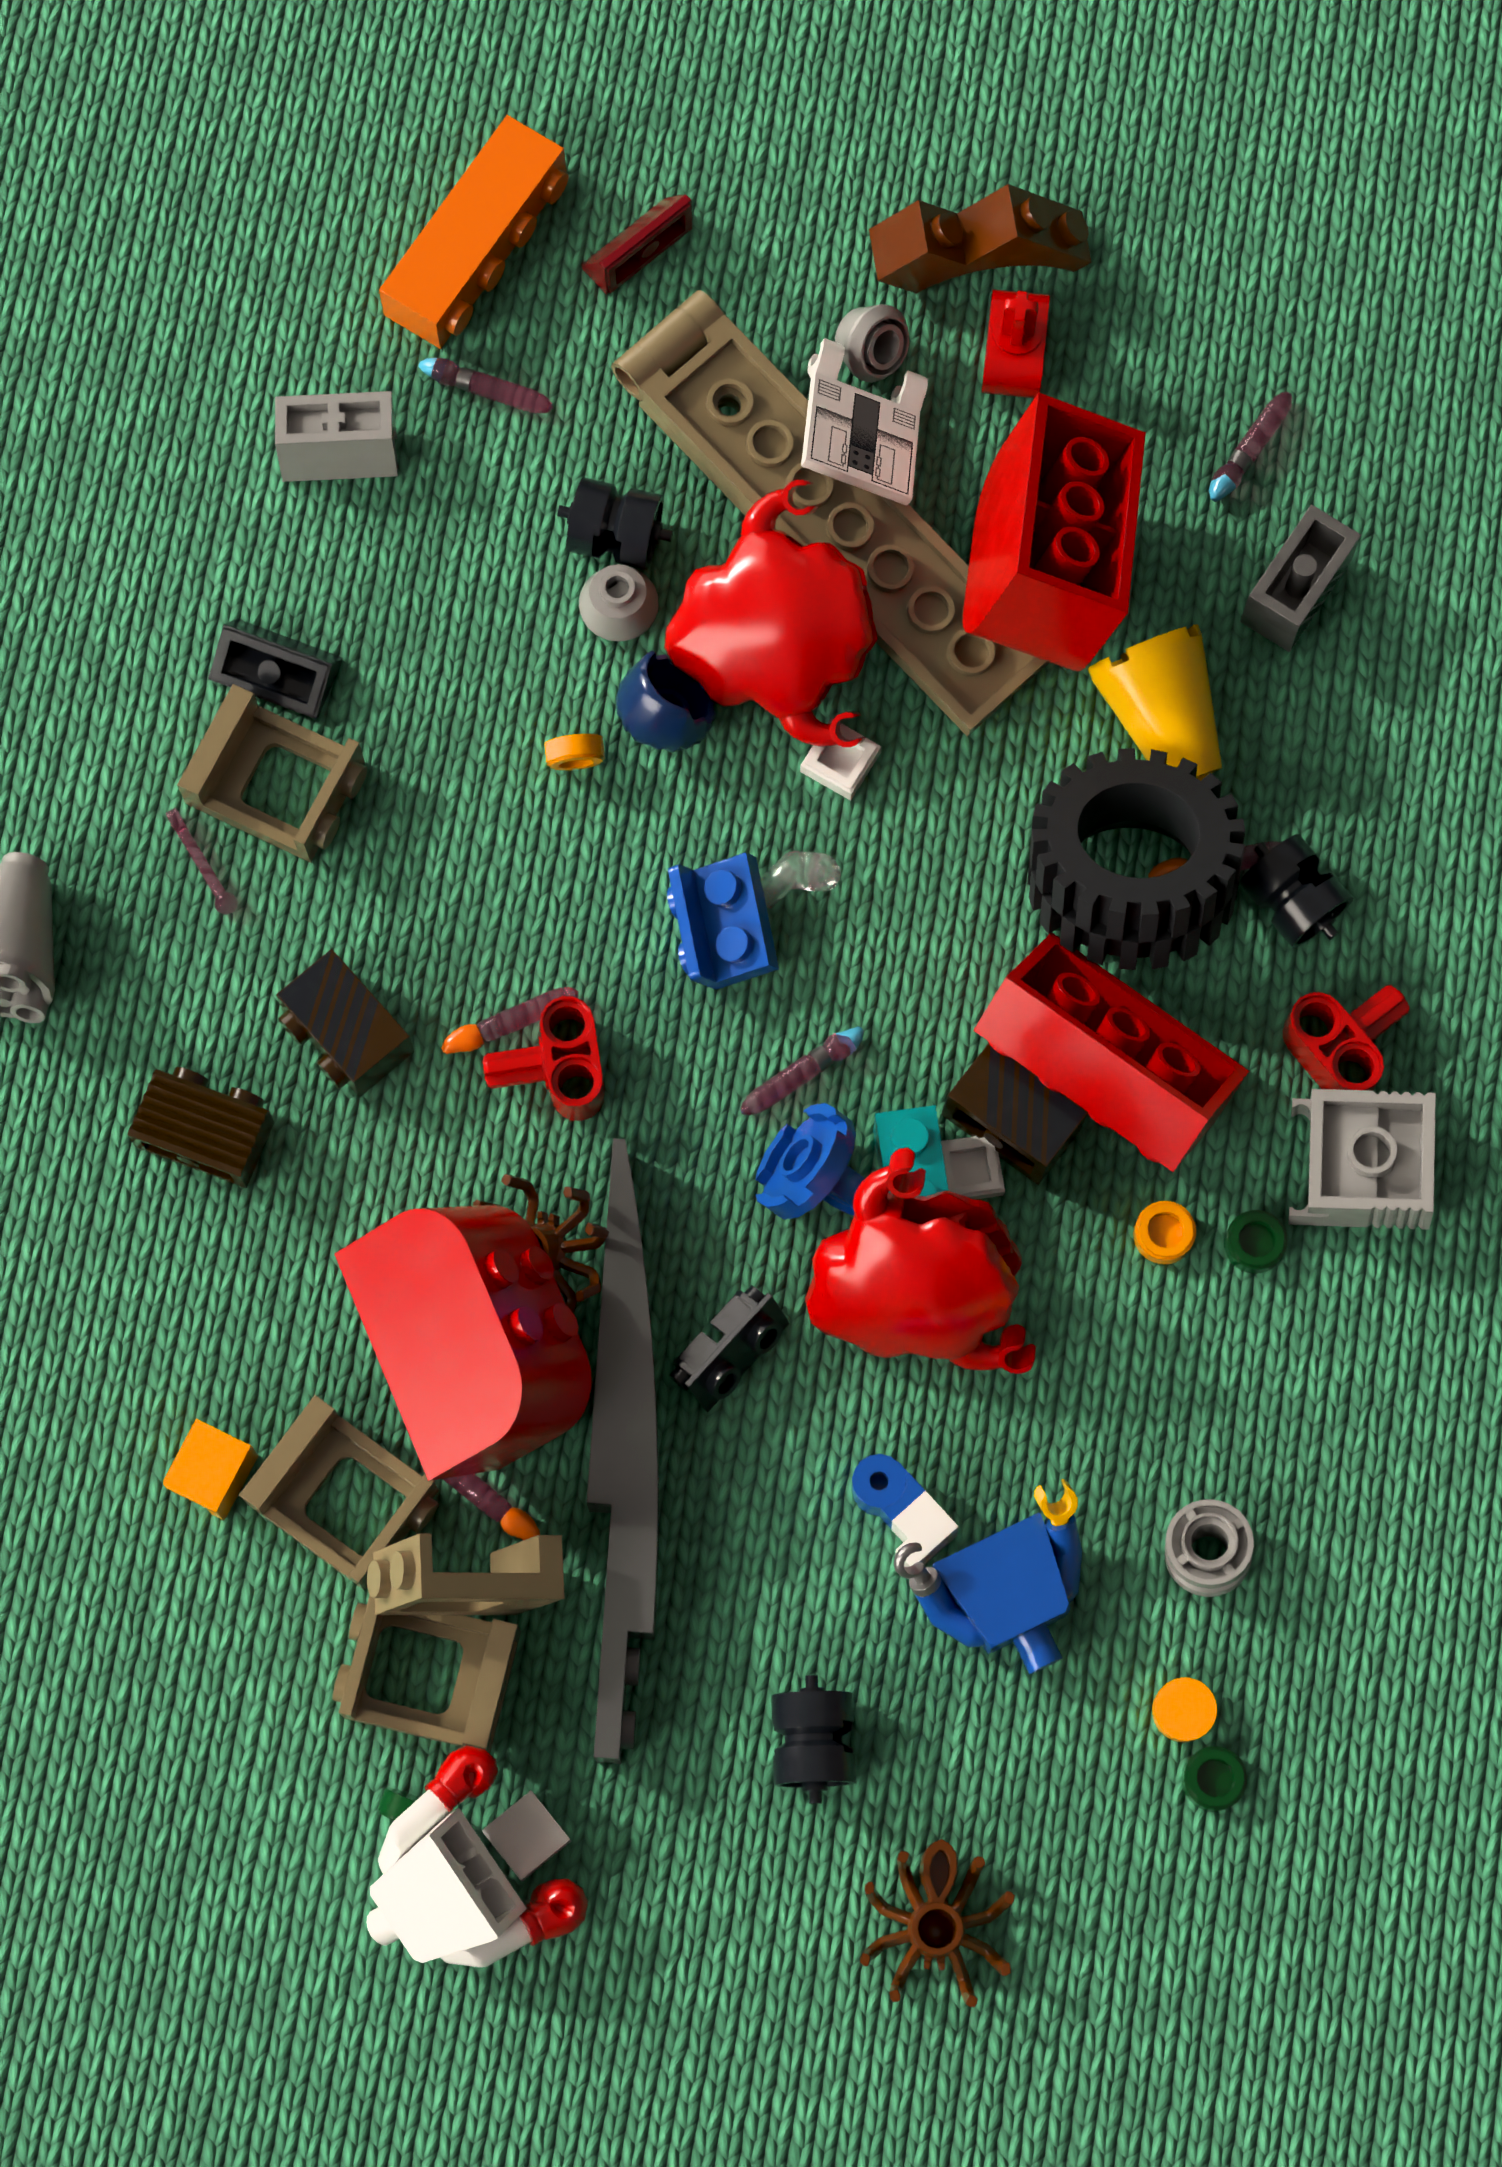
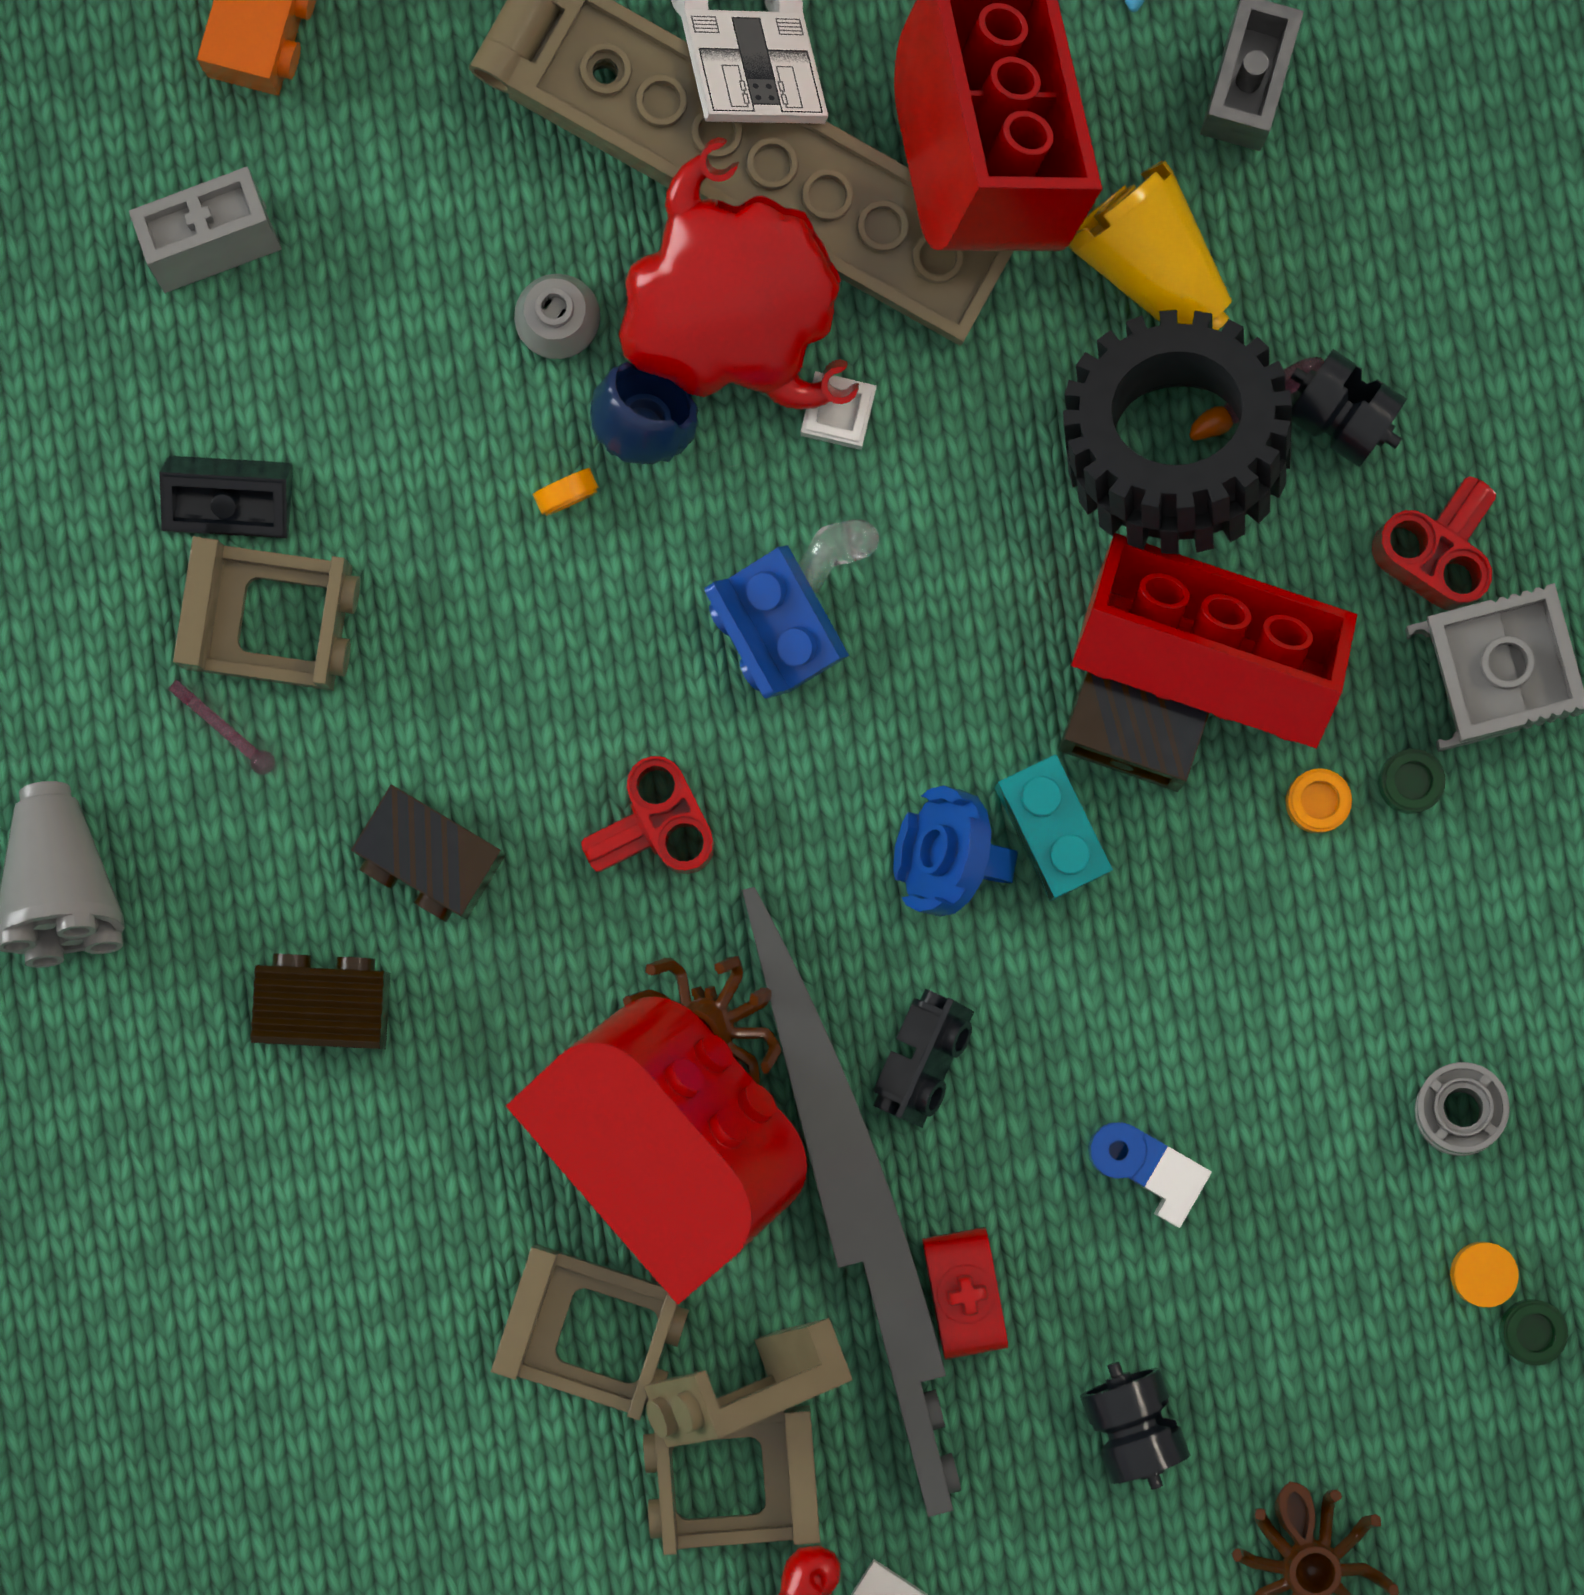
camera: 15 degrees left, 10 degrees up
light orange panel [163,1418,259,1520] -> none
clear pink piece [419,358,553,414] -> none
clear pink piece [441,987,579,1054] -> none
clear pink piece [443,1474,540,1540] -> none
black wheel [557,477,673,570] -> none
clear pink piece [740,1026,864,1116] -> none
red piece [805,1147,1036,1374] -> none
blue torso [894,1479,1082,1674] -> none
white tile [941,1136,1005,1200] -> none
none -> red beam [922,1227,1008,1360]

